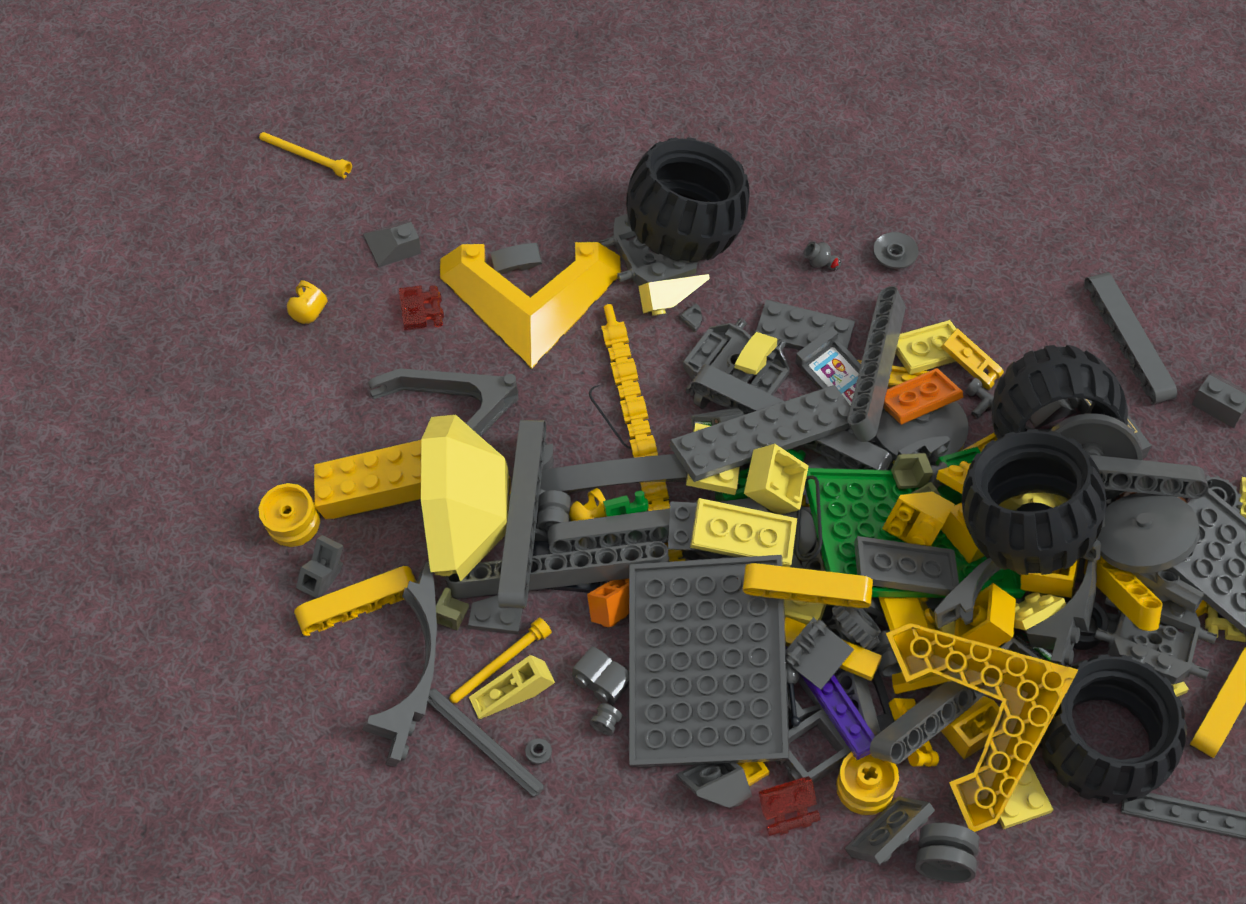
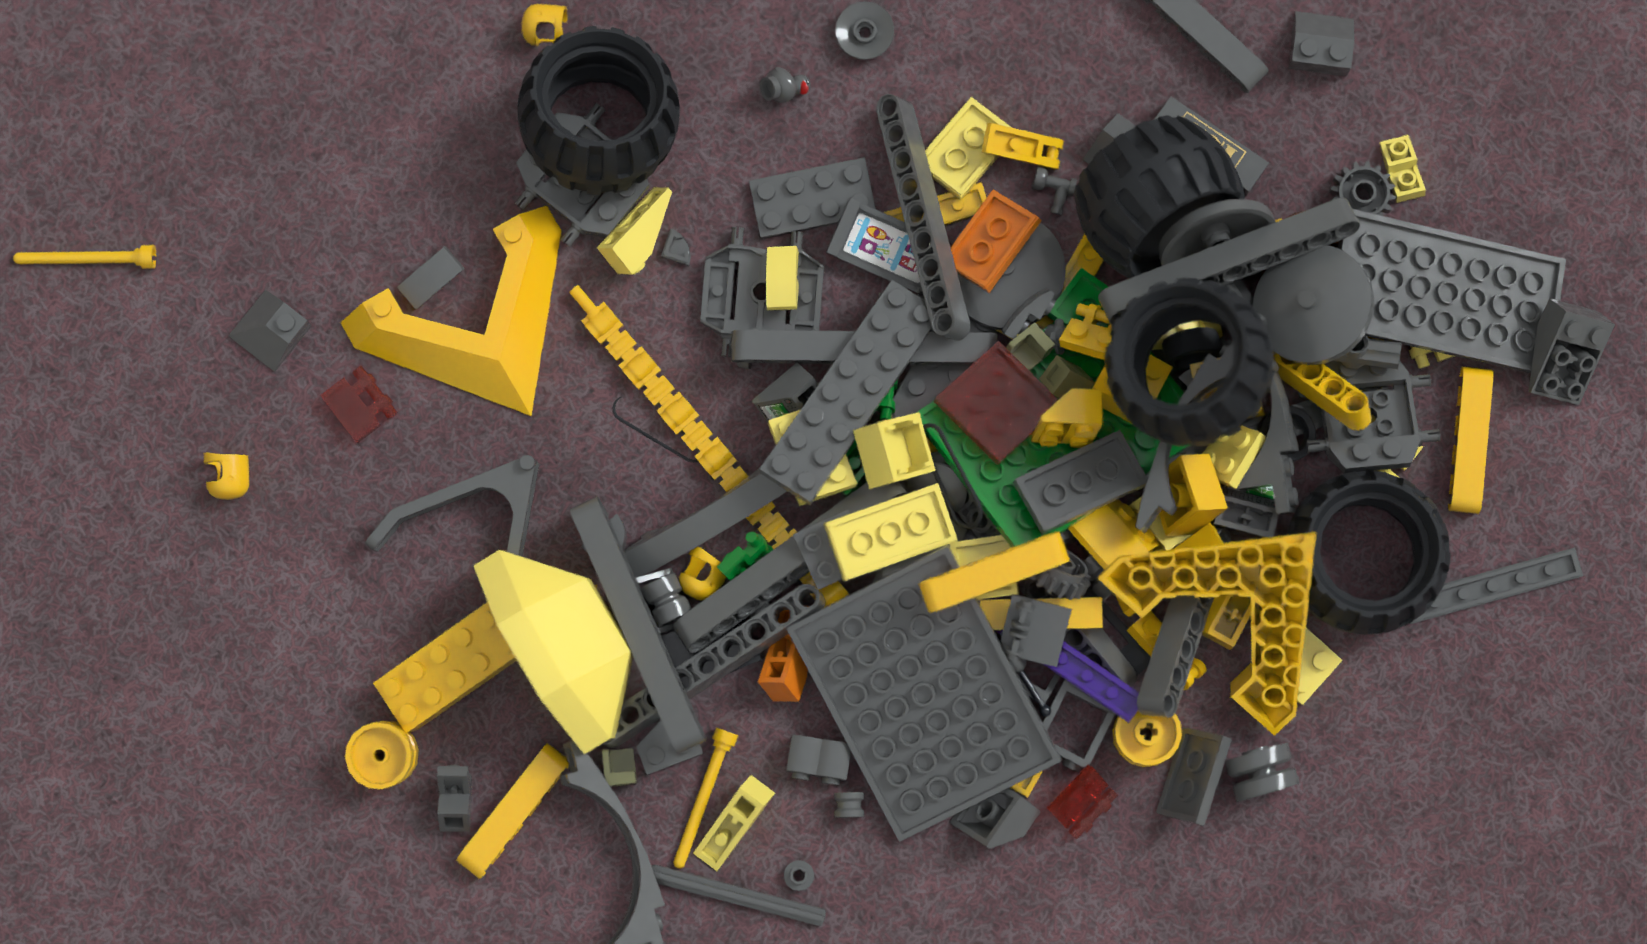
camera: 25 degrees left, 25 degrees up
none -> clear red plate [934,341,1058,465]

